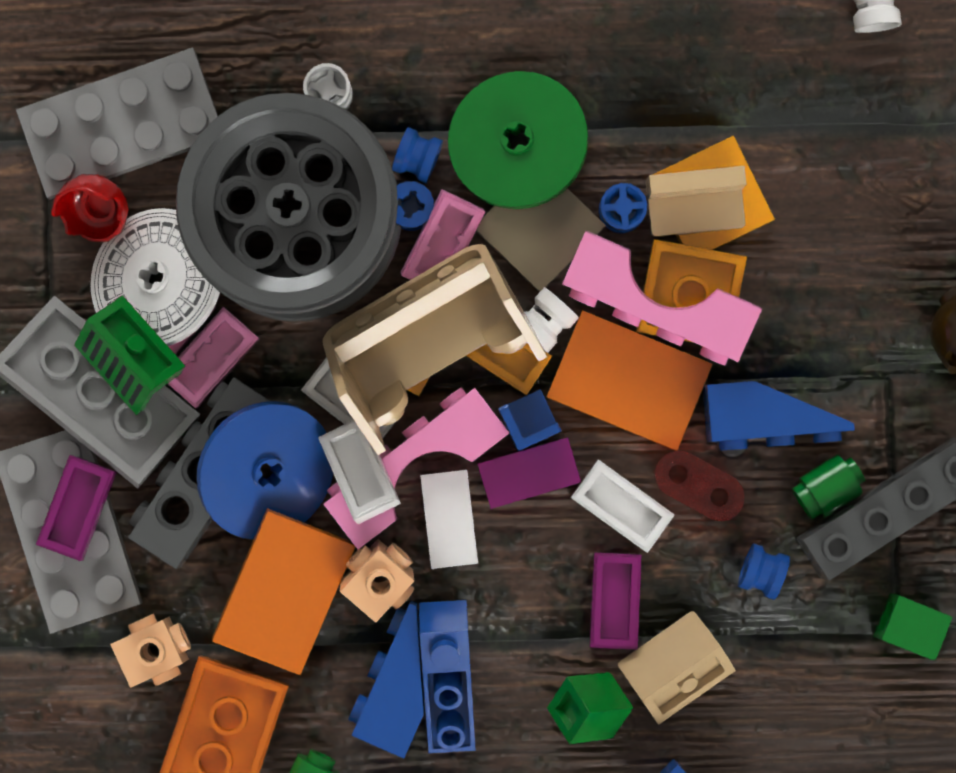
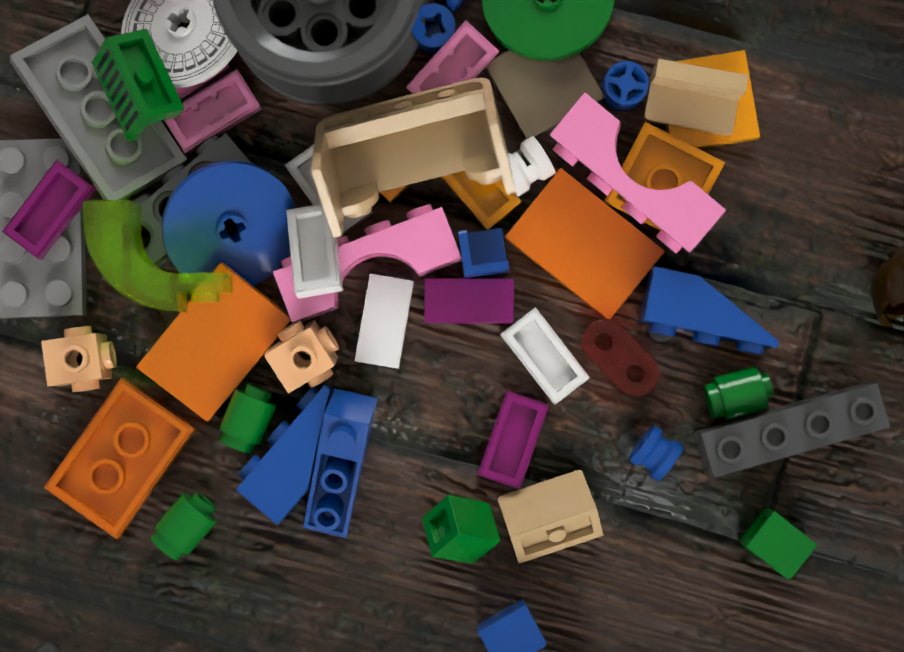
camera: 25 degrees right, 0 degrees up
none -> clear neon green arch [83,200,232,313]
none -> green brick [219,384,277,454]

